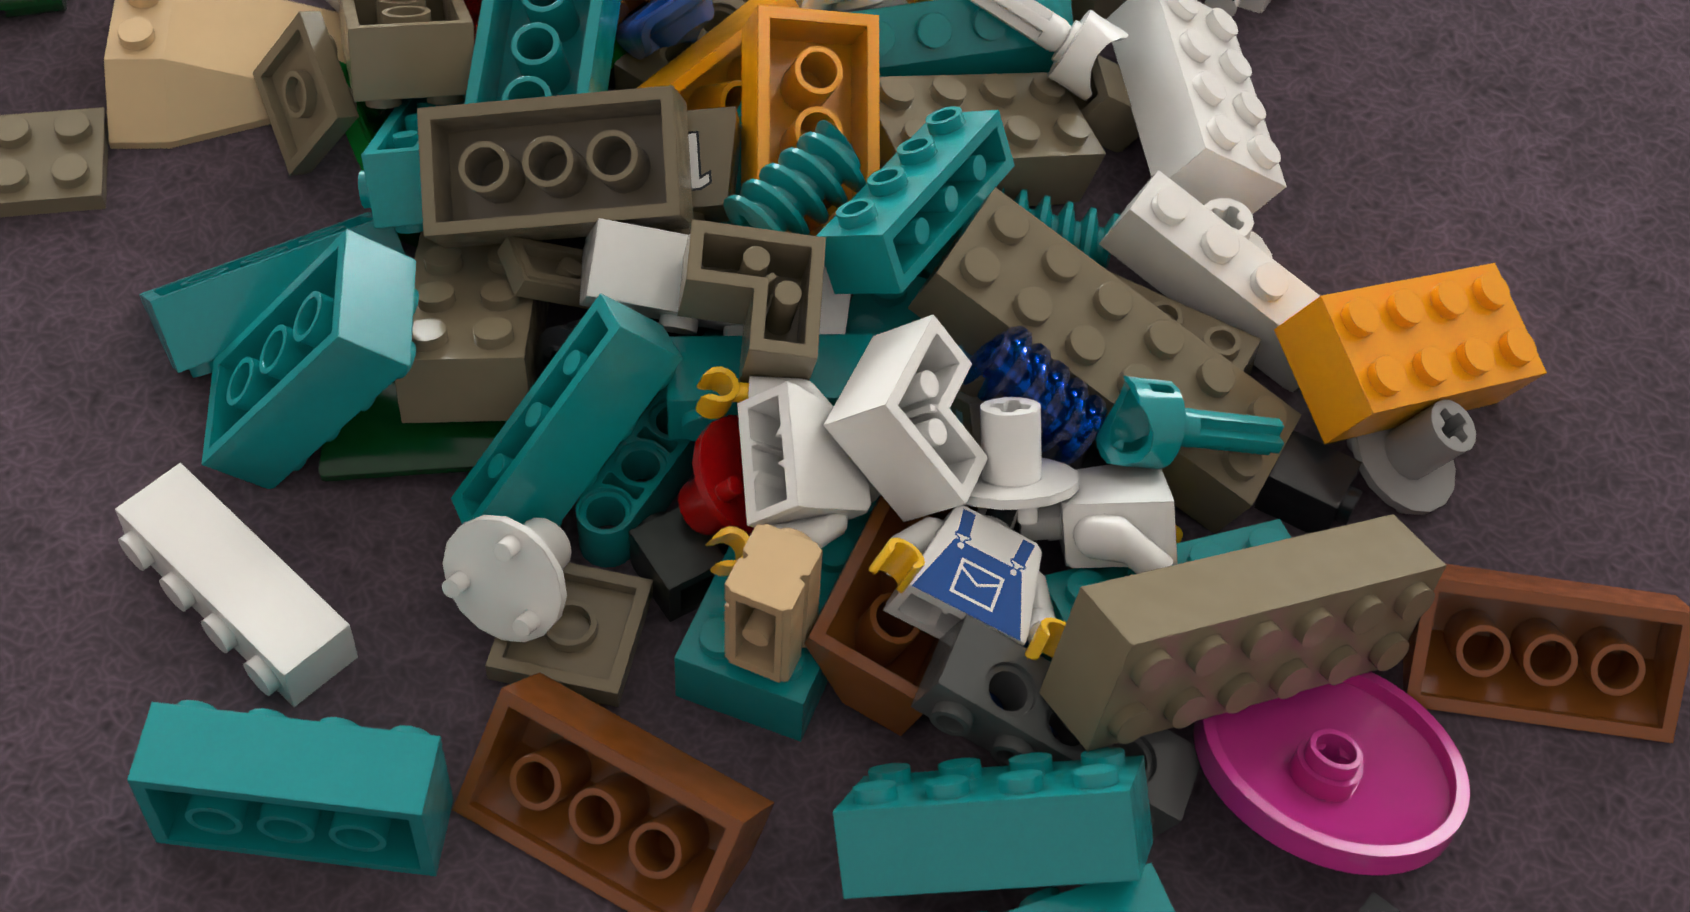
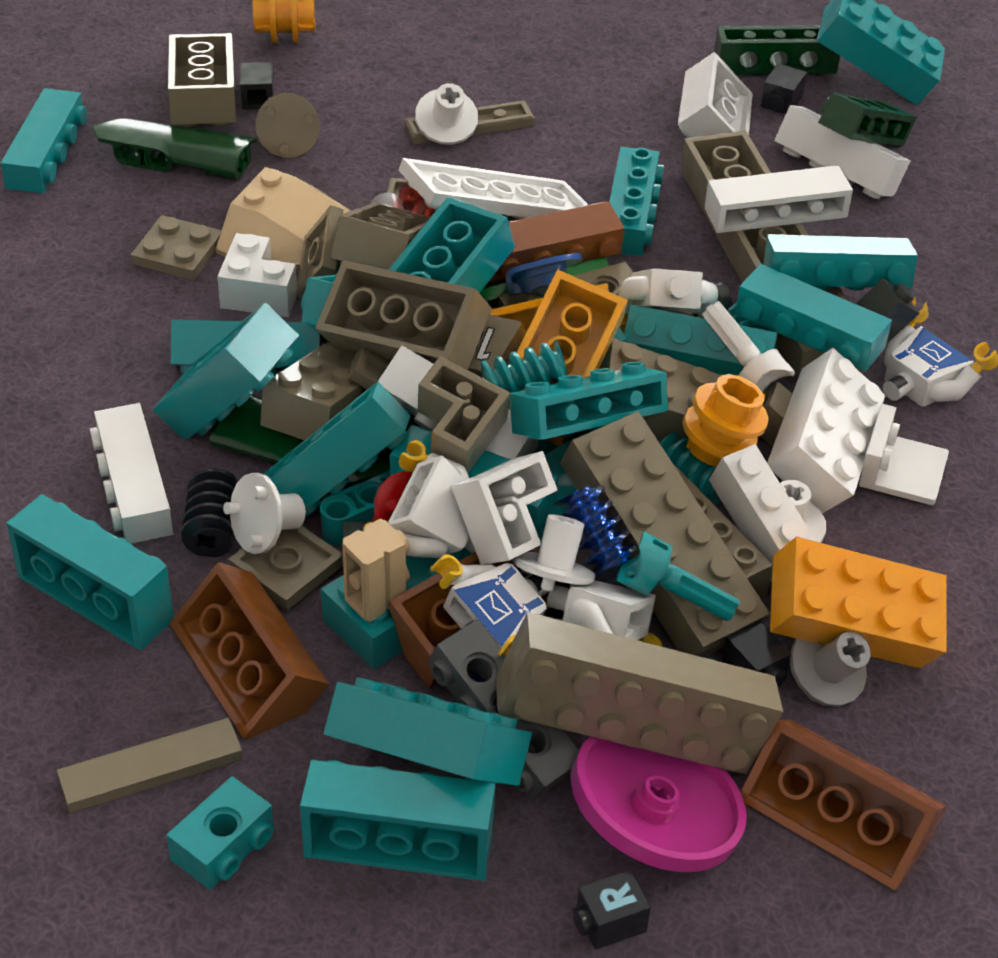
camera: 30 degrees right, 10 degrees down
none -> black piece [181,468,238,557]
none -> white brick [217,233,297,317]
none -> light orange piece [682,373,769,467]
none -> white bracket [859,404,949,505]

